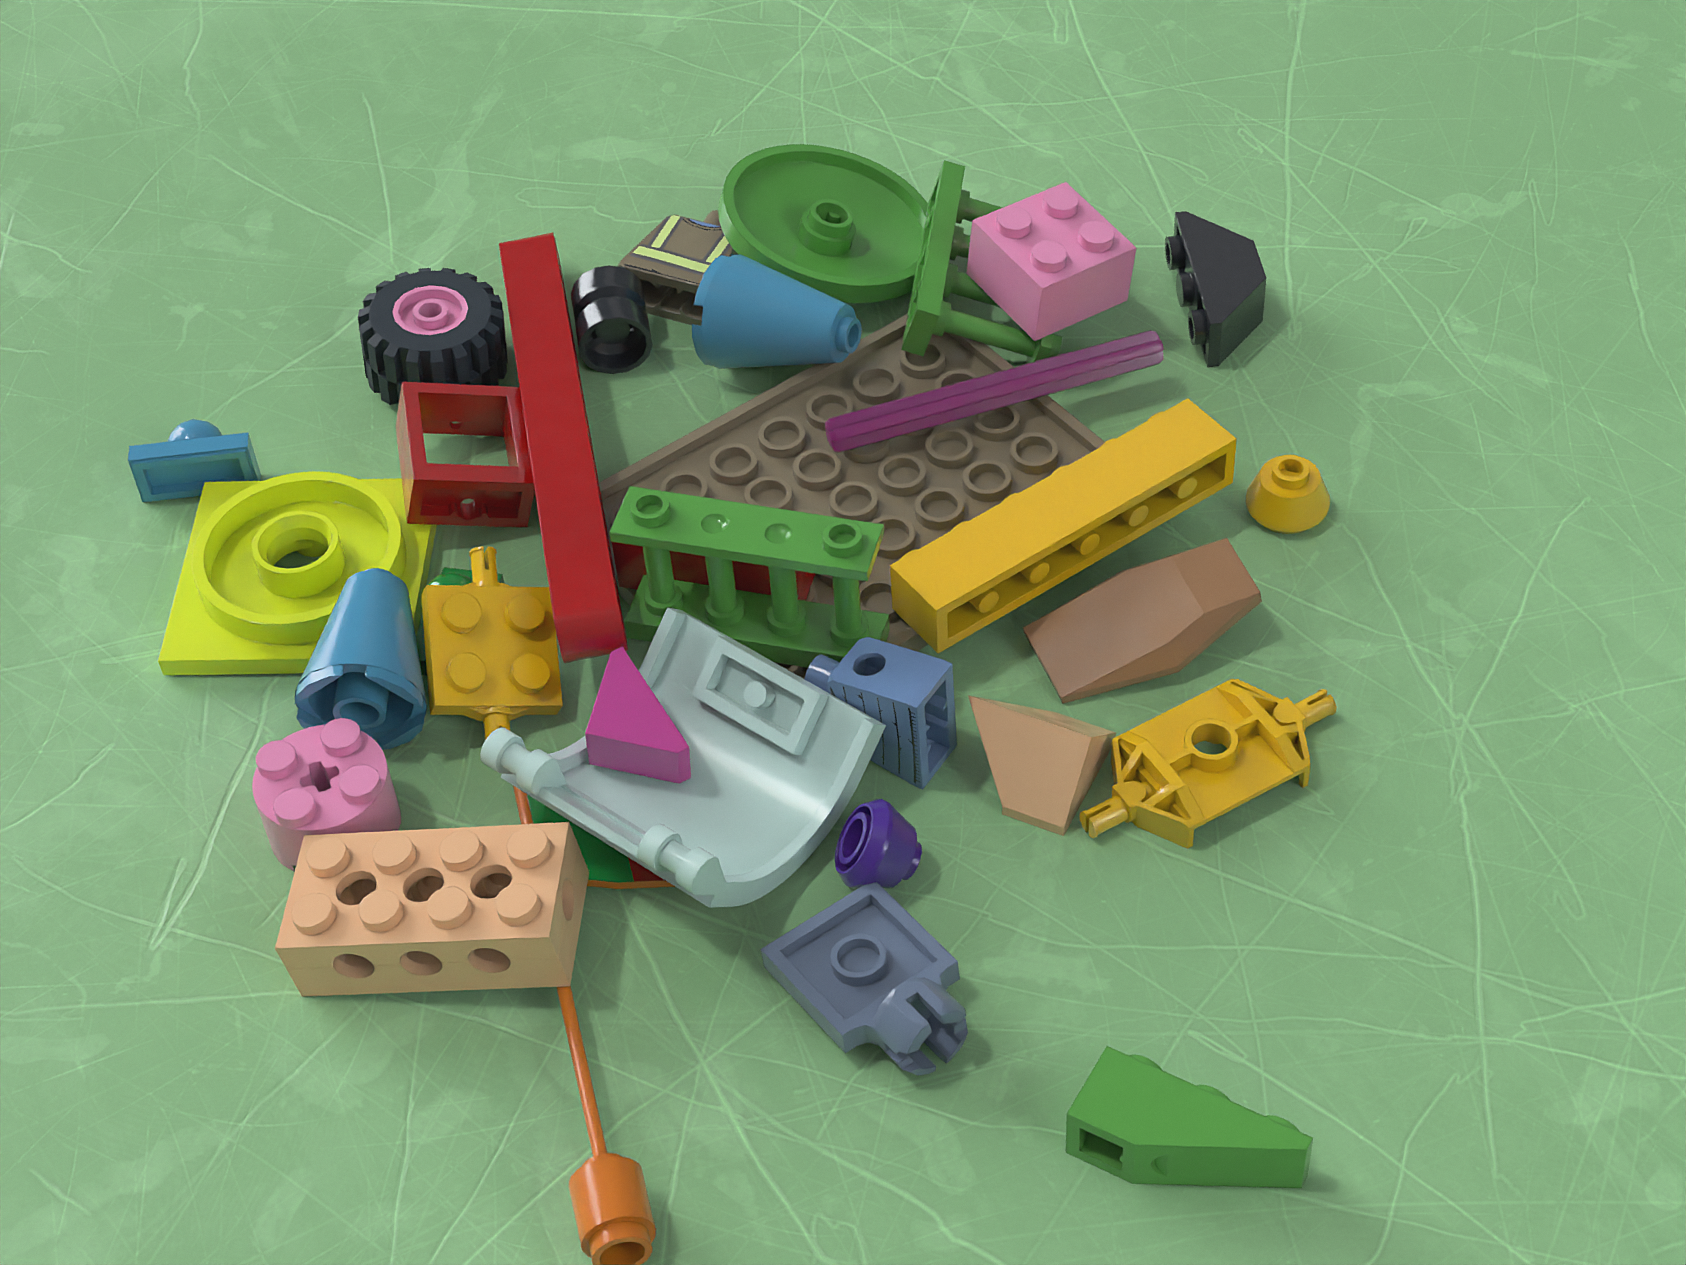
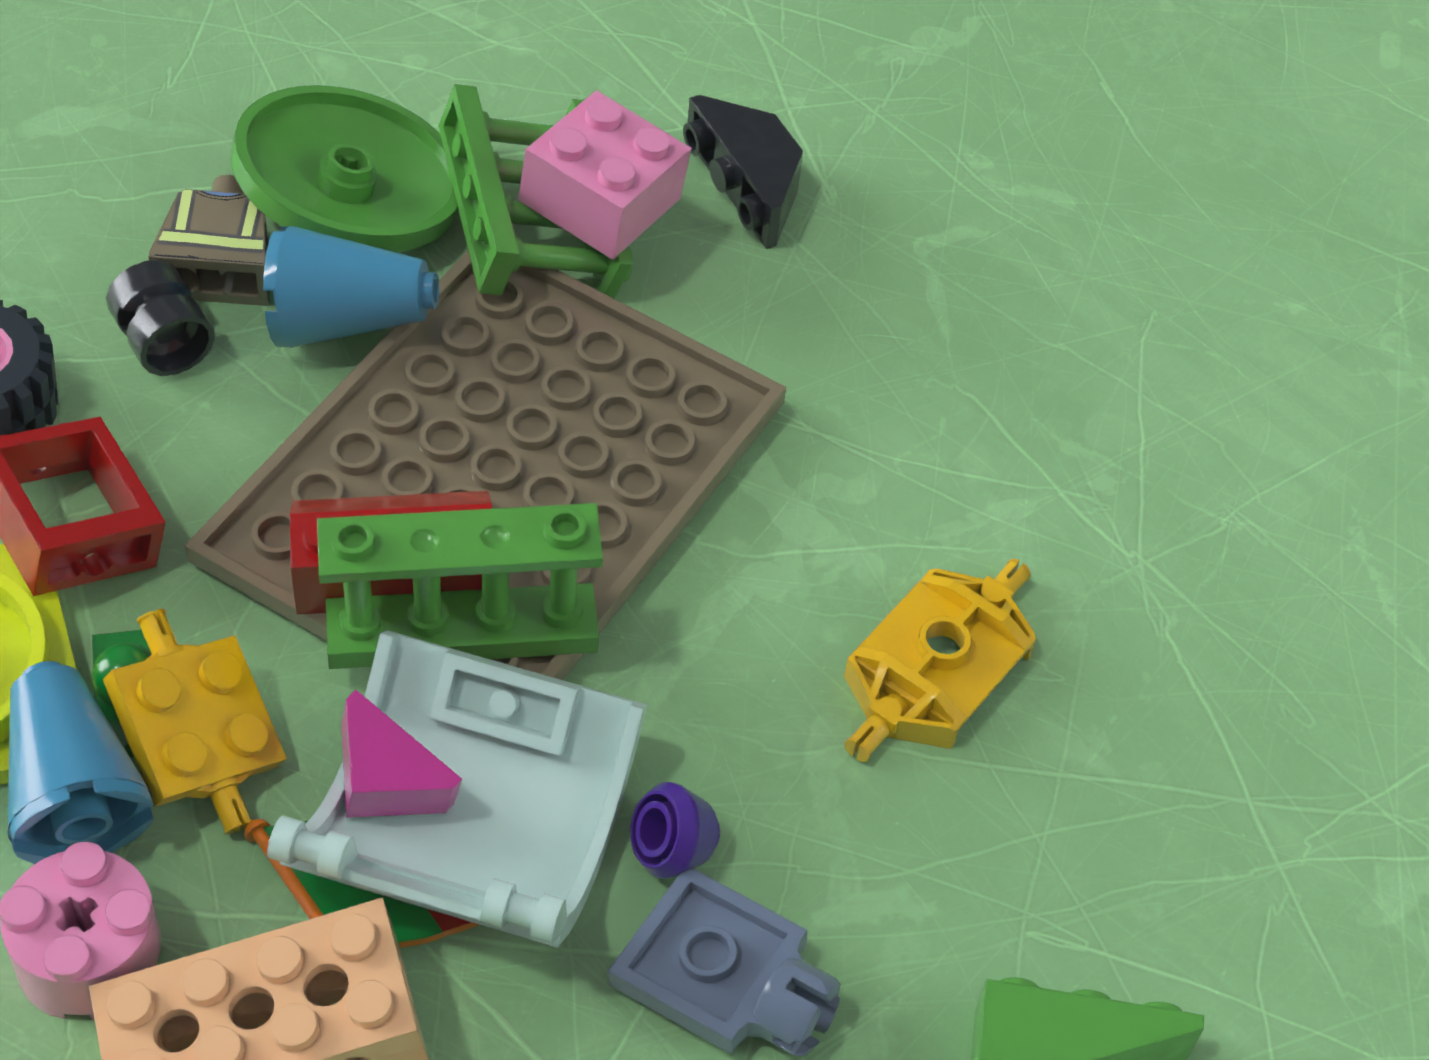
camera: 30 degrees left, 5 degrees up
red beam [499,232,628,663] -> none
medium blue torso [805,637,957,790] -> none
magenta axle [825,330,1164,453] -> none
yellow brick [890,398,1237,653] -> none
light nougat slope [968,695,1116,836] -> none
medium nougat piece [1023,538,1262,704] -> none
yellow cone [1245,455,1330,534] -> none

